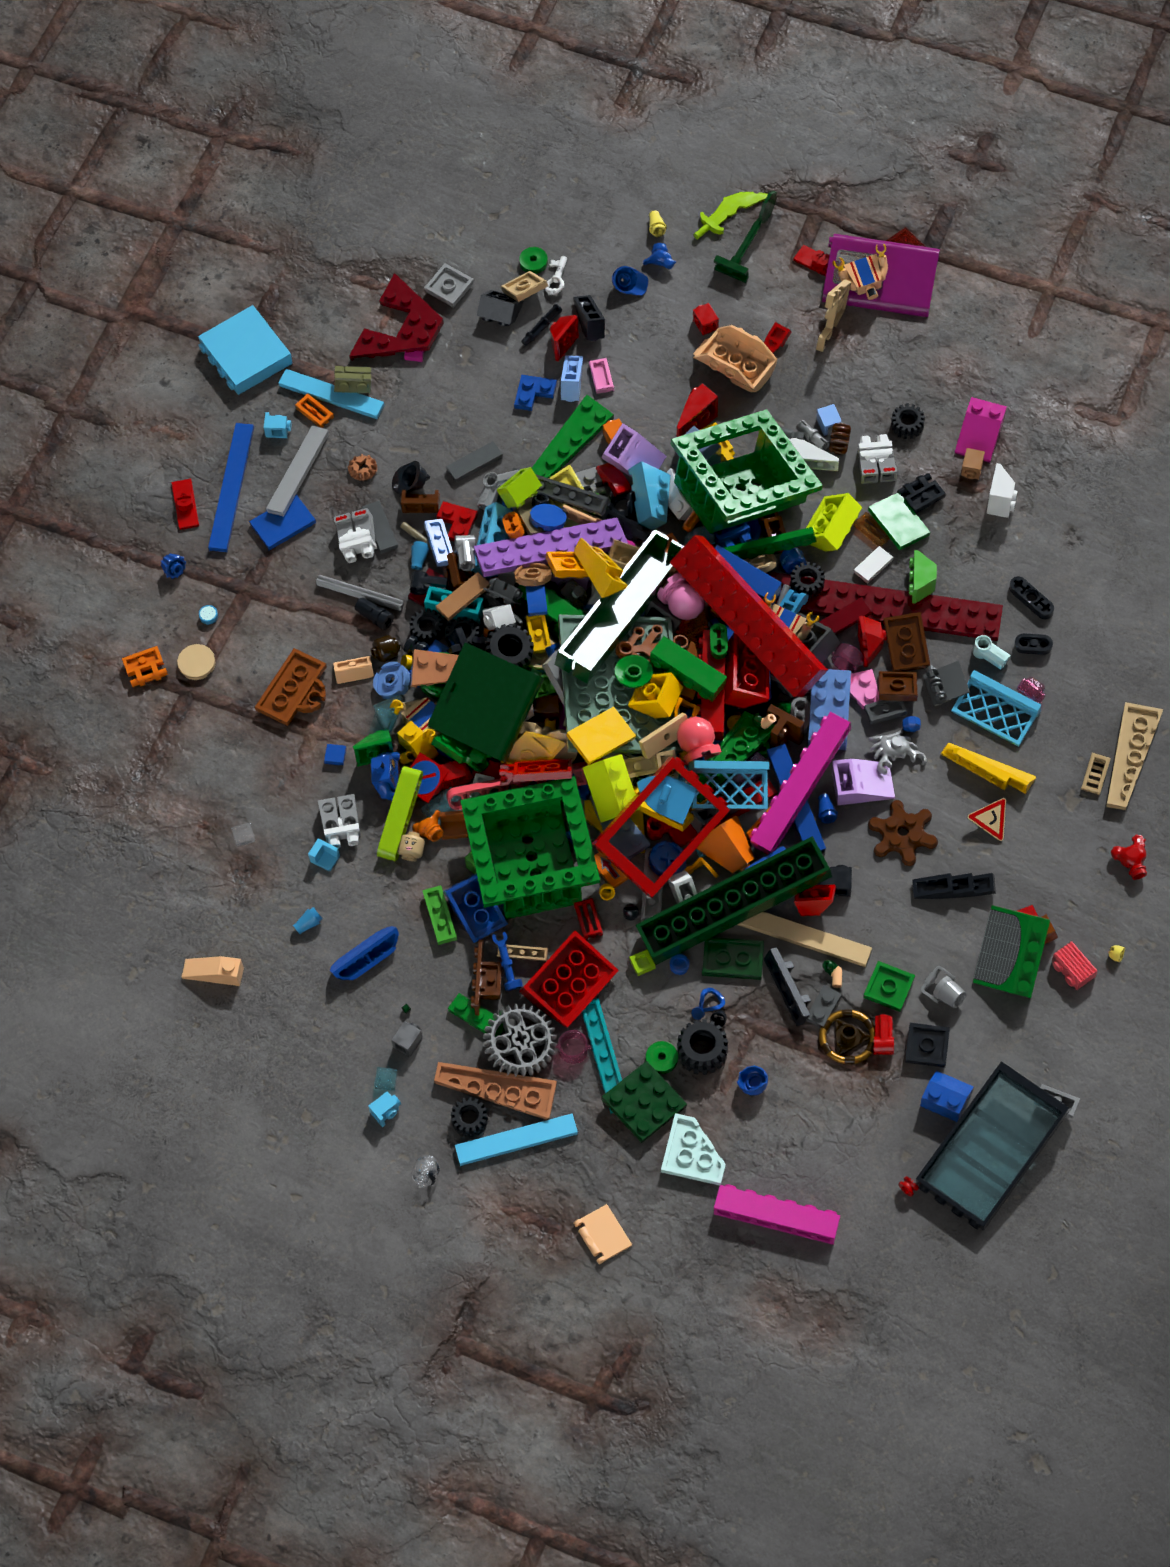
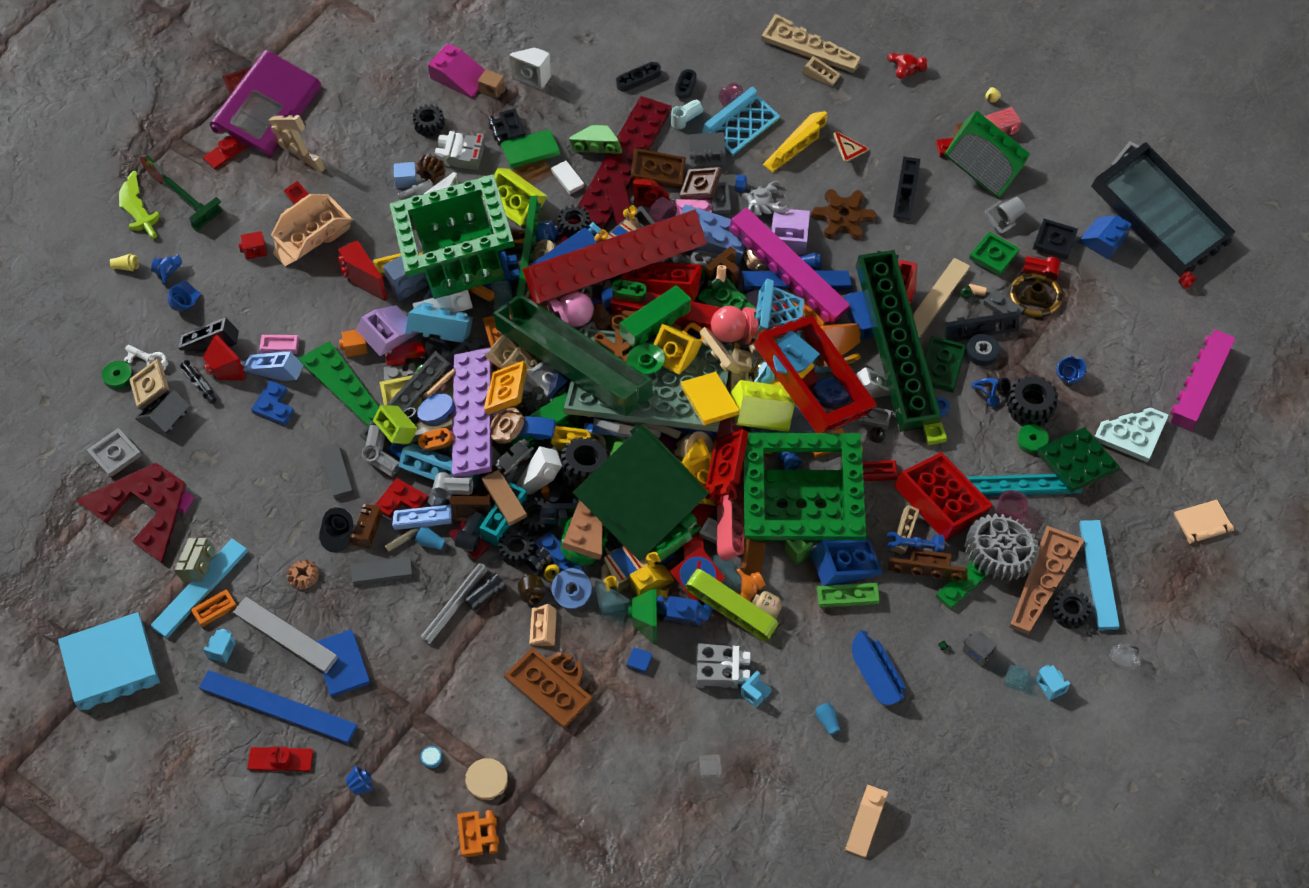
camera: 80 degrees left, 5 degrees down
hips [334,508,377,563] -> none
yellow wedge [574,538,627,598] -> none
torso [832,243,888,300] -> none
none -> black bush [966,334,1000,366]

